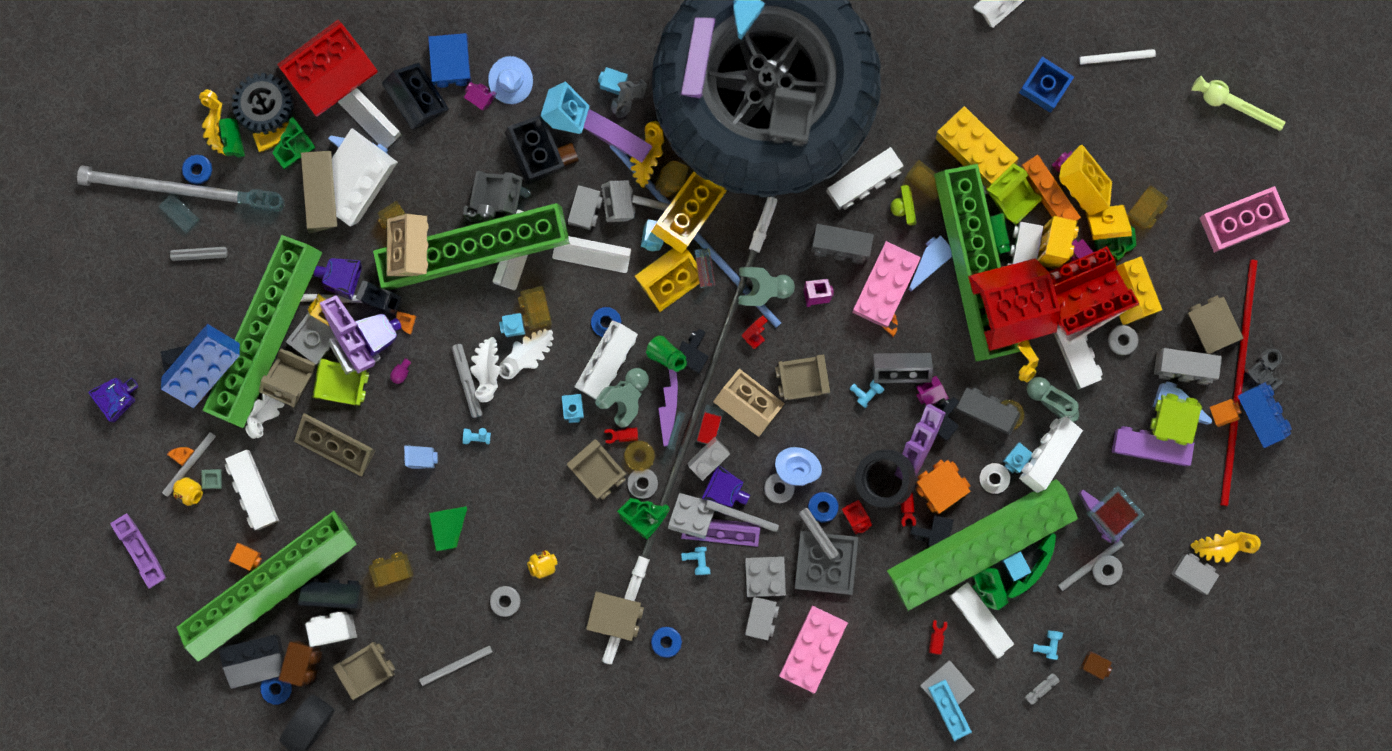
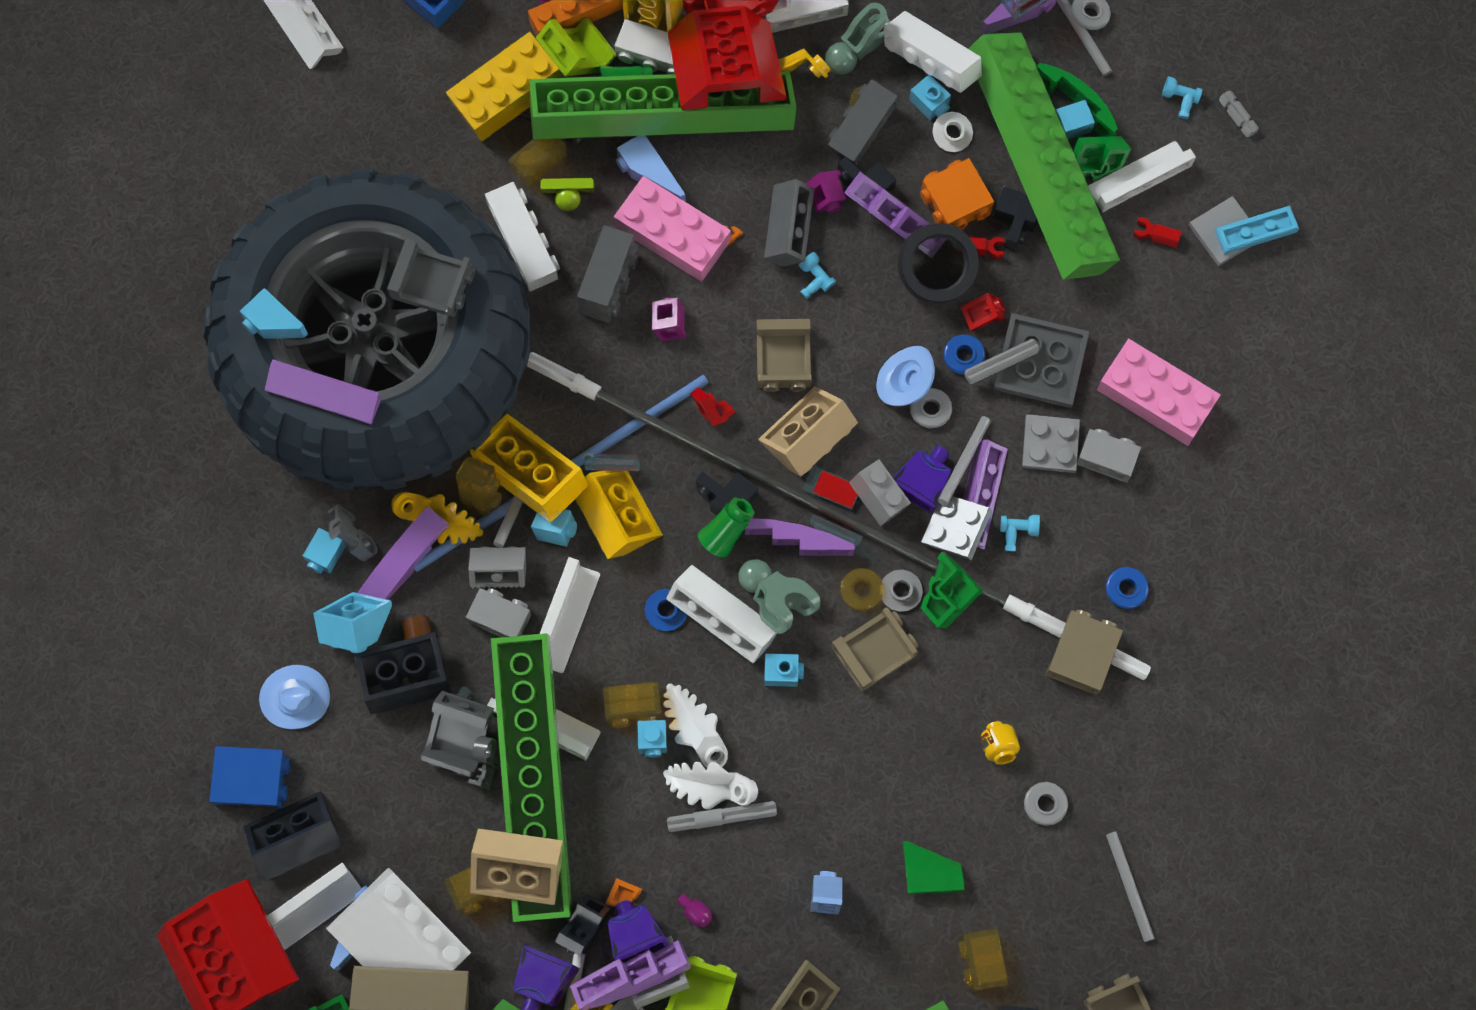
camera: 80 degrees left, 10 degrees down
medium azure piece [463,428,491,444] -> none
magenta brick [464,82,497,110] -> none
red bar [605,427,638,444] -> none
sand green piece [738,267,795,306] -> none
reddish brown brick [1080,651,1112,680] -> none

